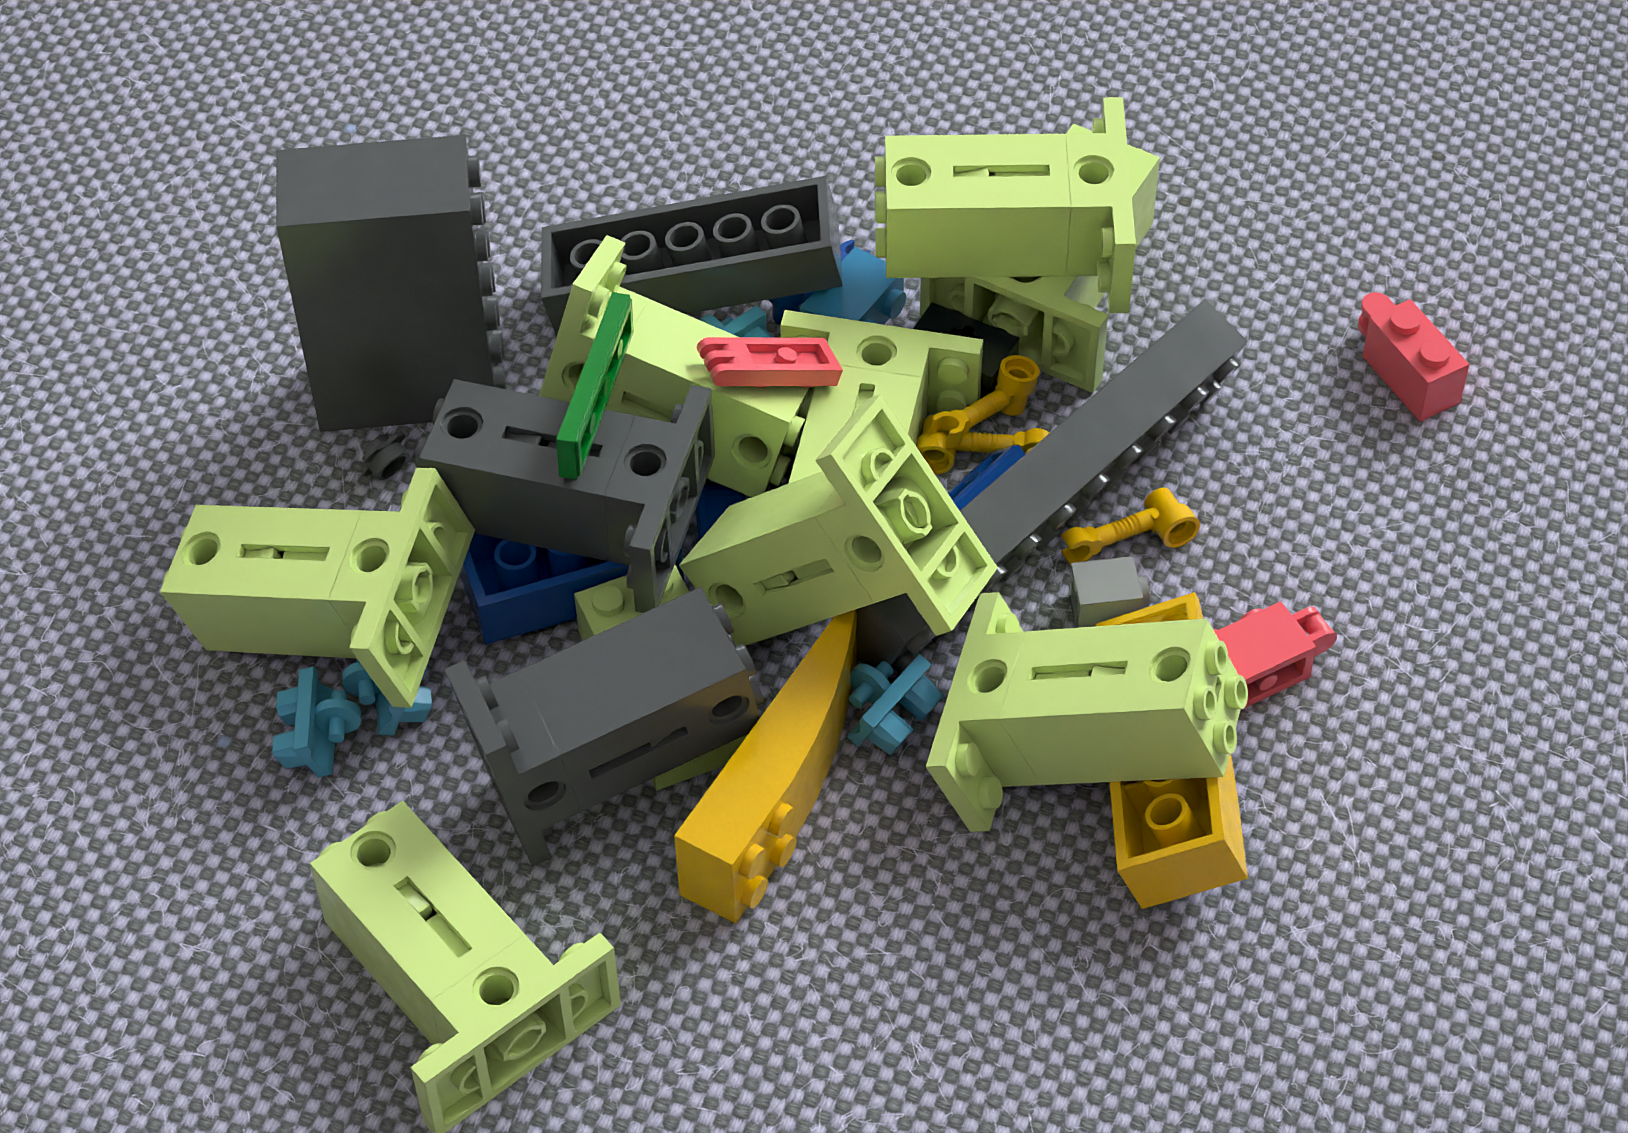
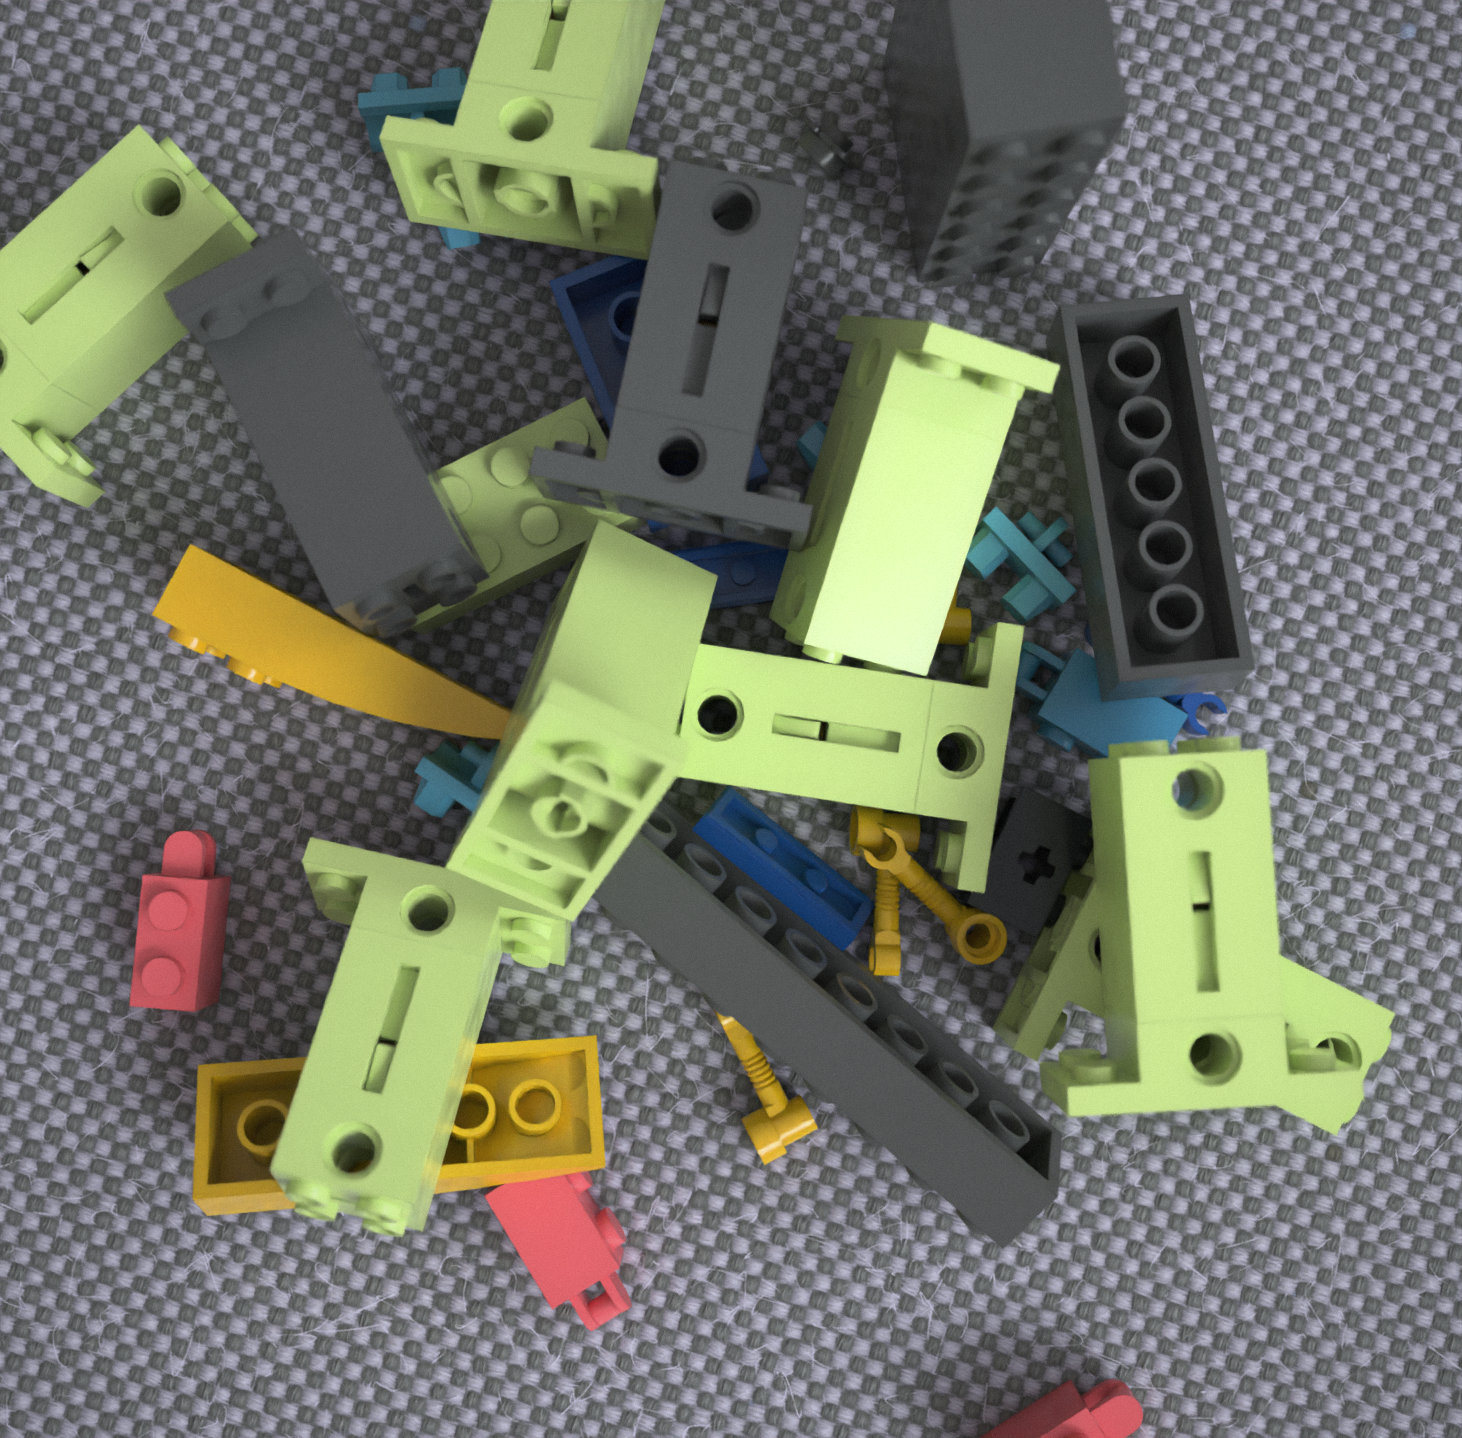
camera: 85 degrees right, 35 degrees up
green tile [556,292,634,480] -> none
coral hinge [696,337,843,388] -> none
light grey brick [1068,556,1150,628] -> none
none -> coral brick [129,829,231,1012]

